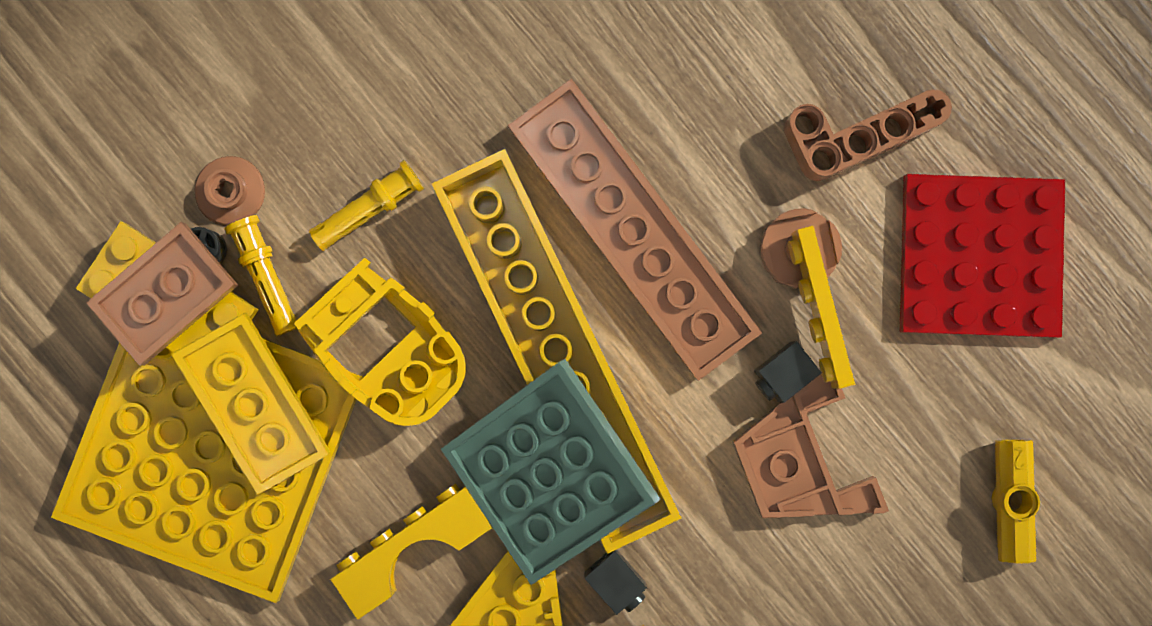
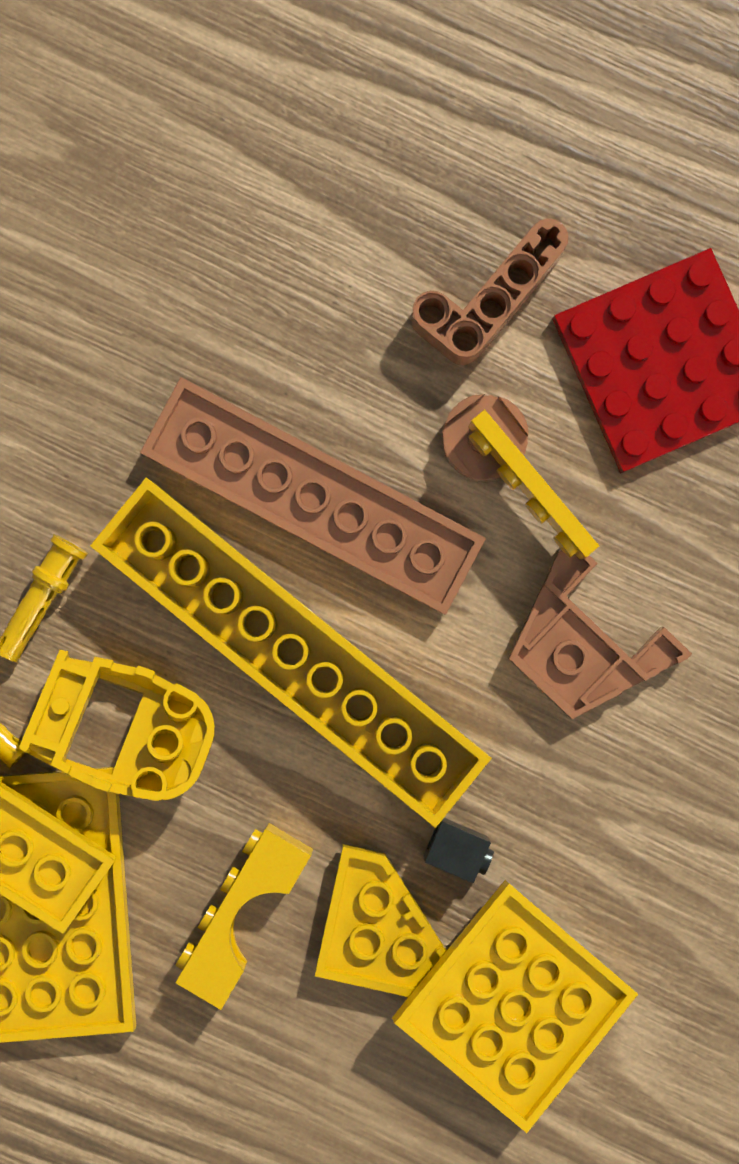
camera: 20 degrees left, 0 degrees up
sand green plate [441,359,661,585] -> none
pearl dark grey brick [754,341,822,403] -> none

